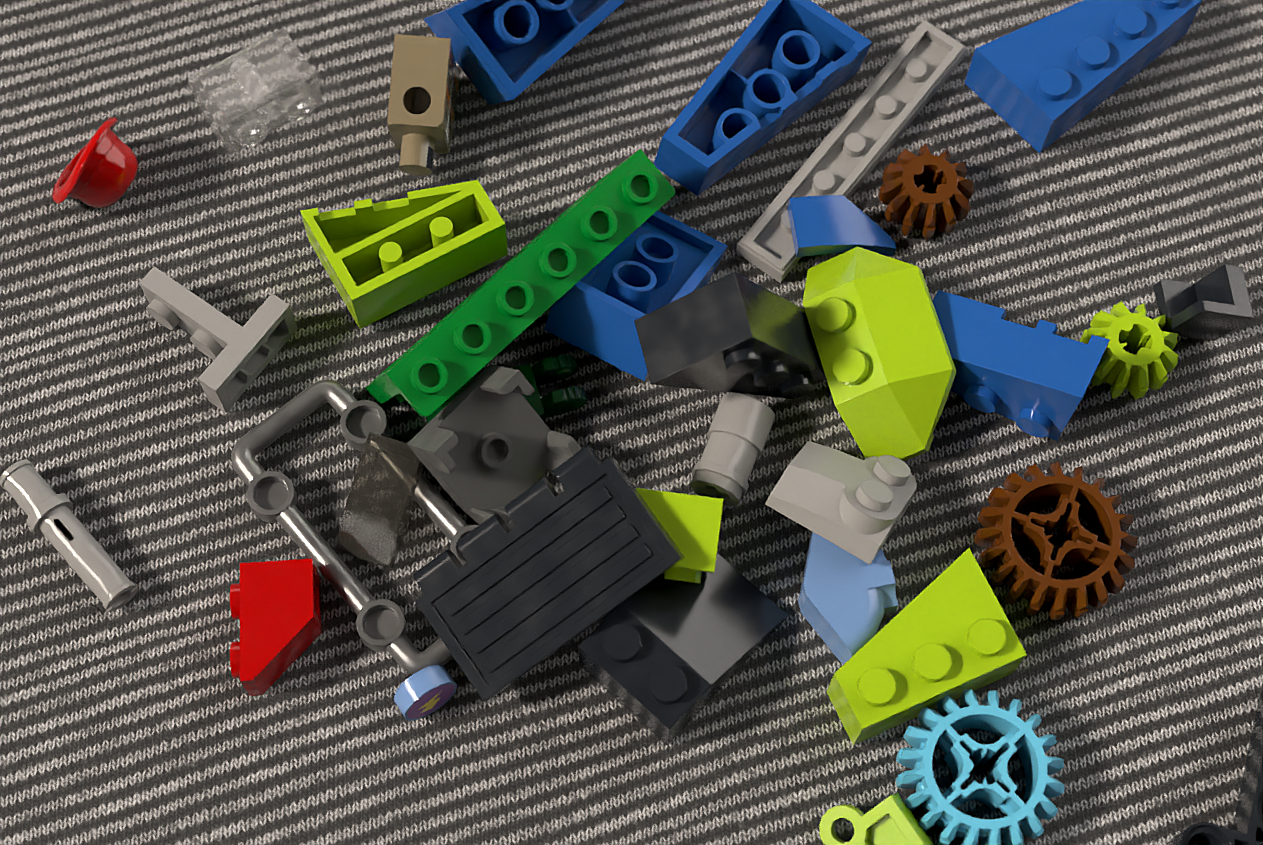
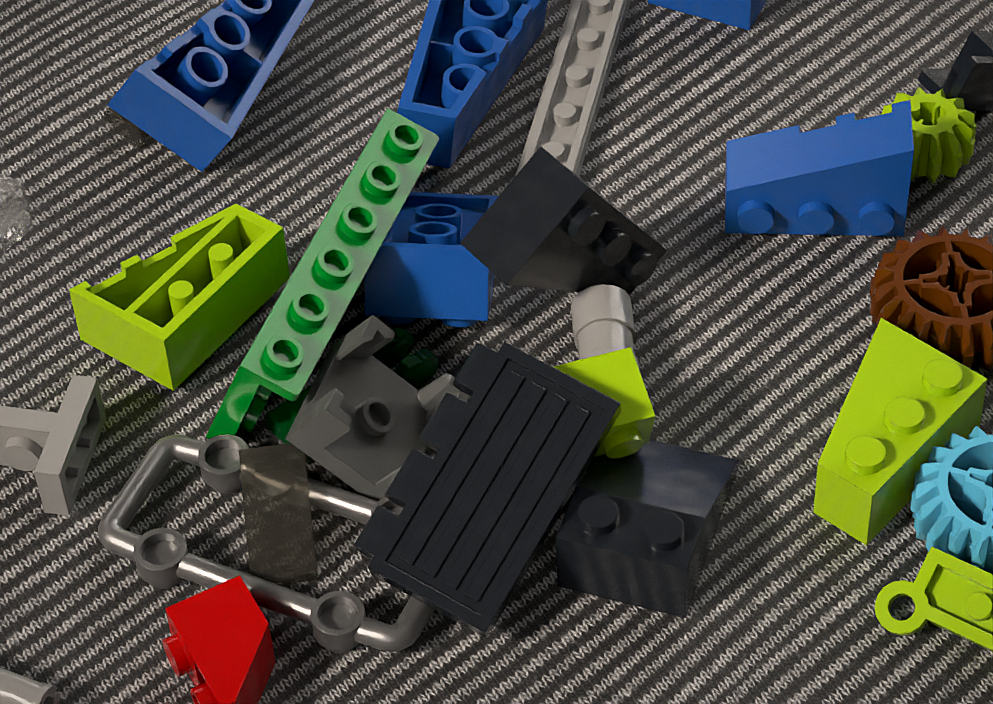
camera: 20 degrees left, 20 degrees down
dark tan torso [387,34,459,176] -> none
medium blue tile [394,665,457,721] -> none
light grey slope [765,441,917,564] -> none
blue slope [787,195,896,258] -> none
medium blue piece [798,531,898,665] -> none
lime wedge [802,247,956,461] -> none
reddish brown gear [878,143,974,241] -> none

